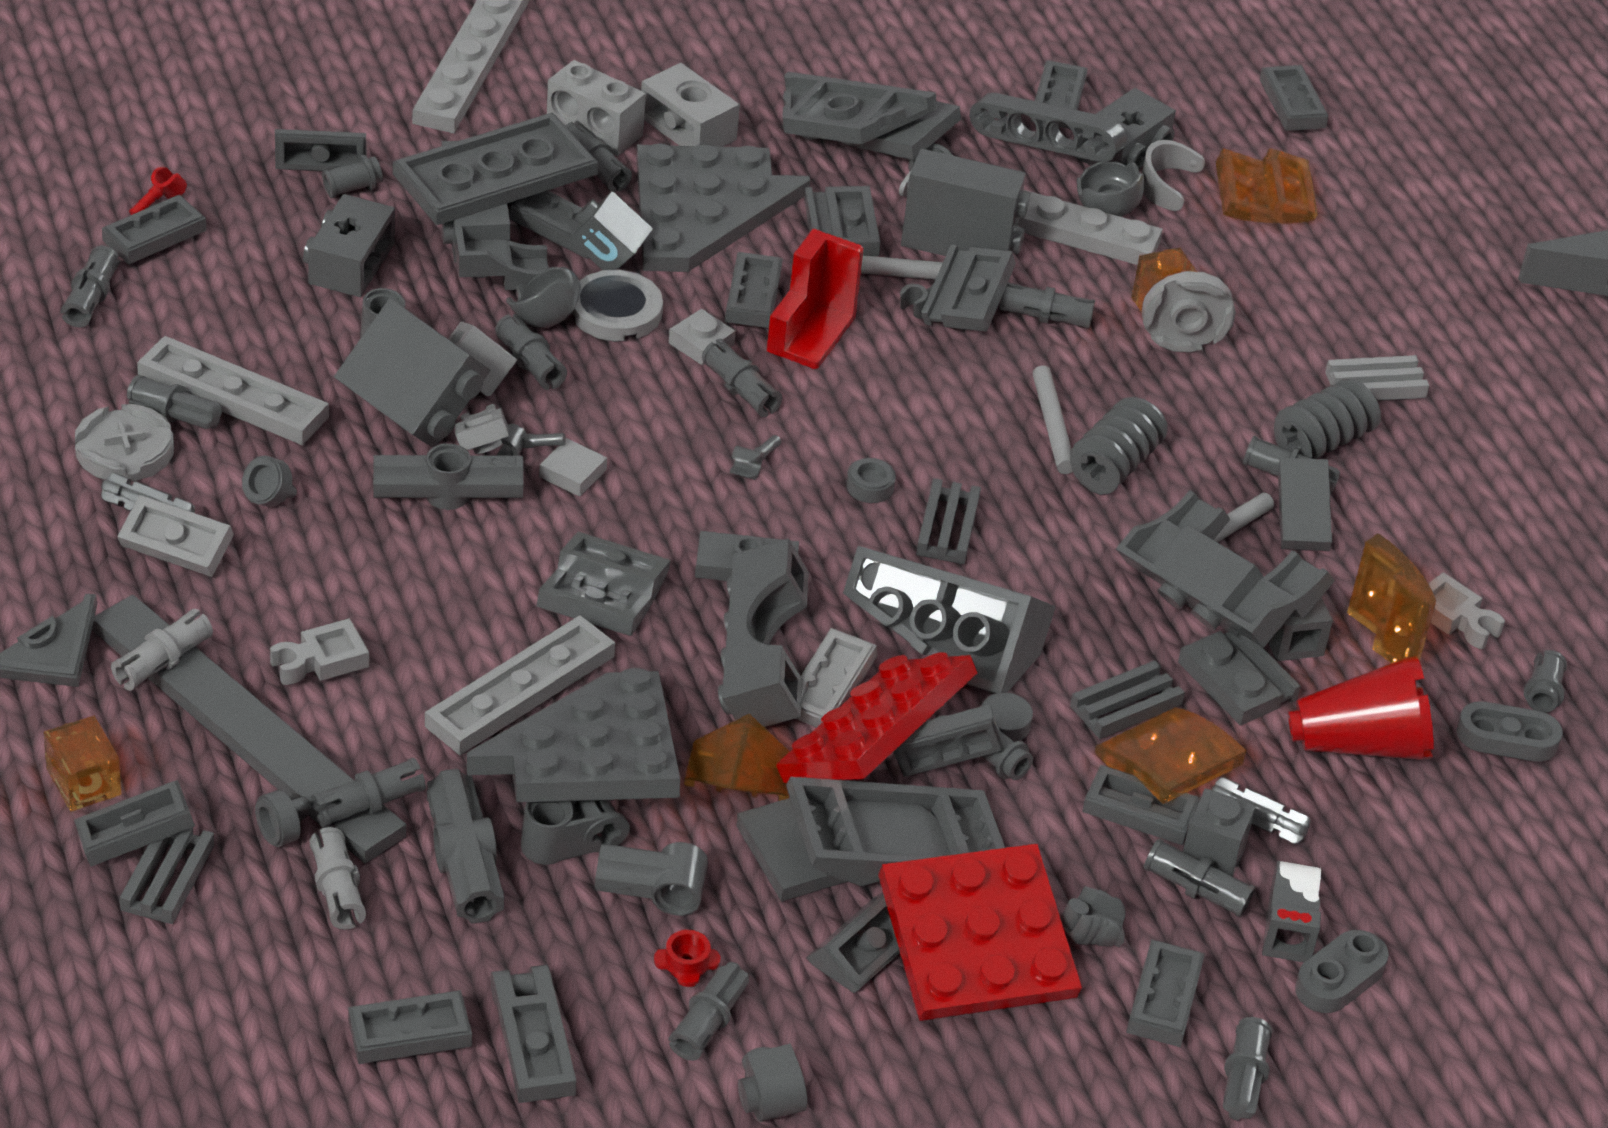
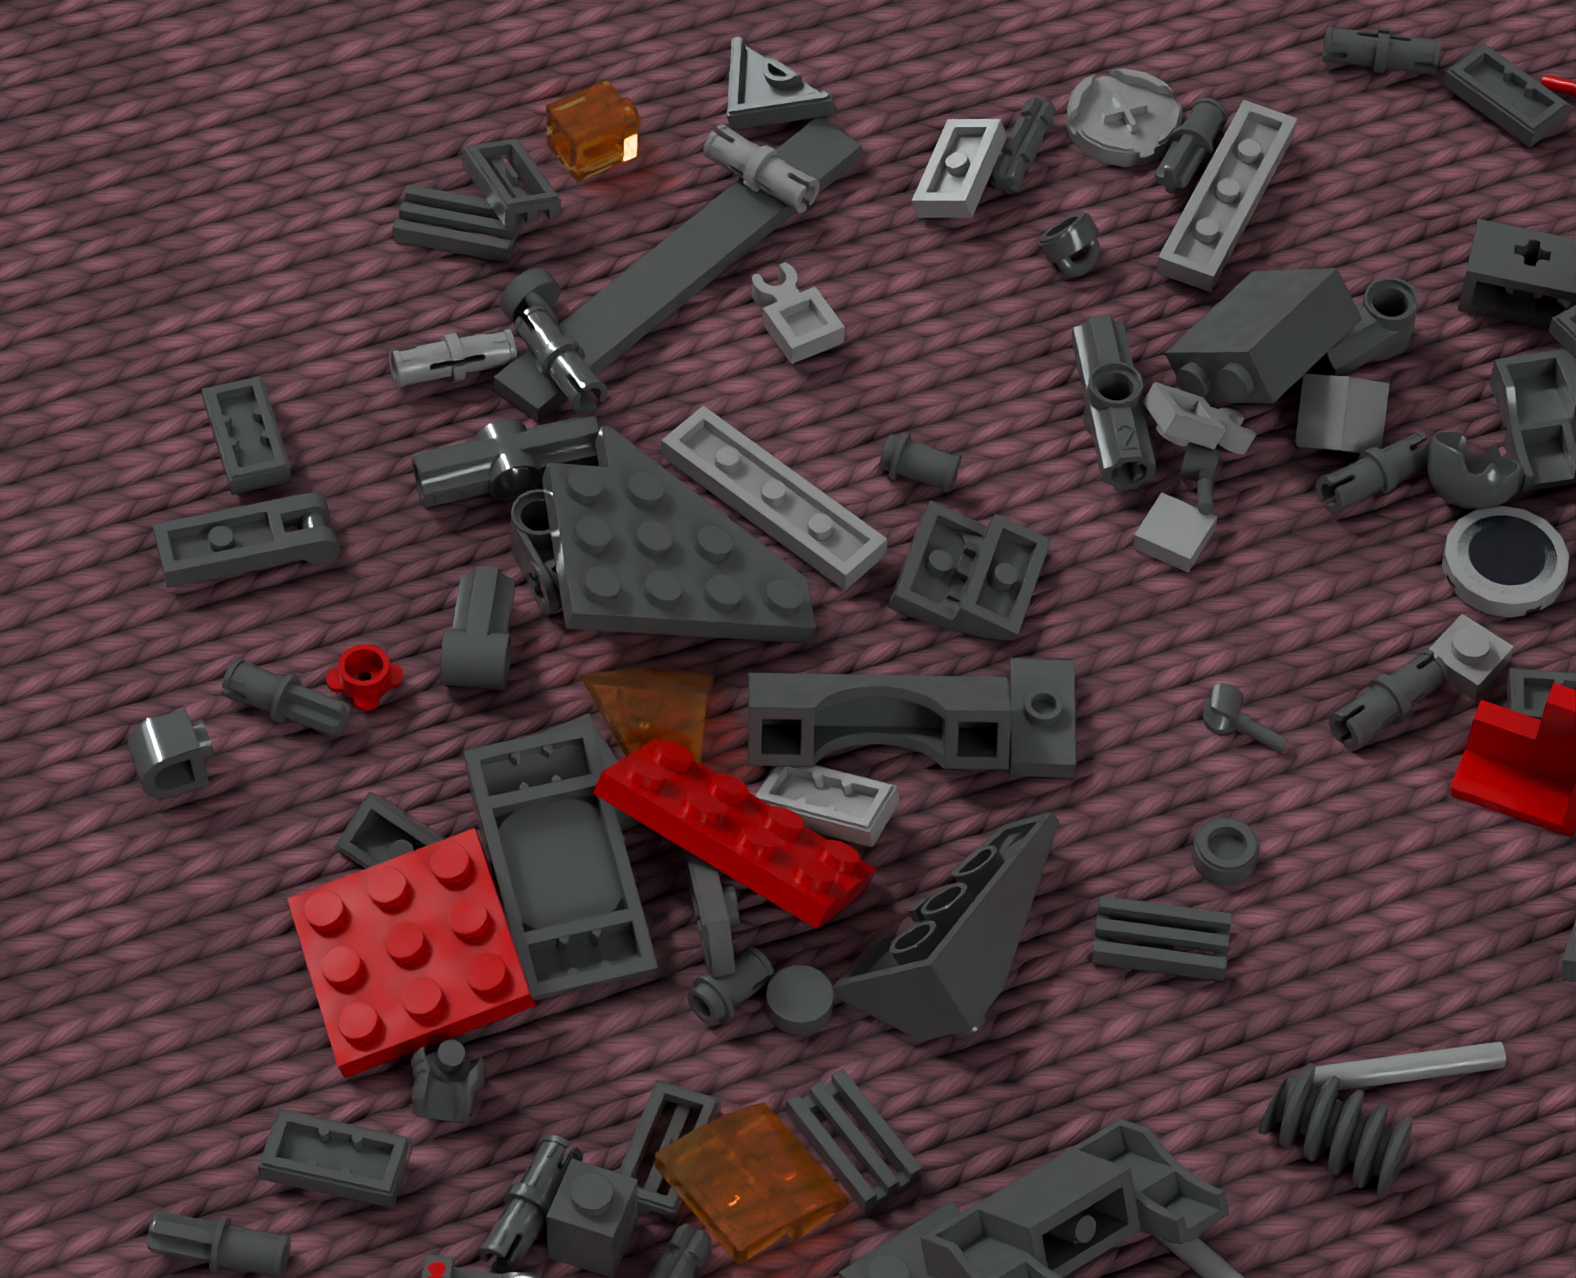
camera: 90 degrees right, 10 degrees up
none -> dark grey pin [879,431,962,493]

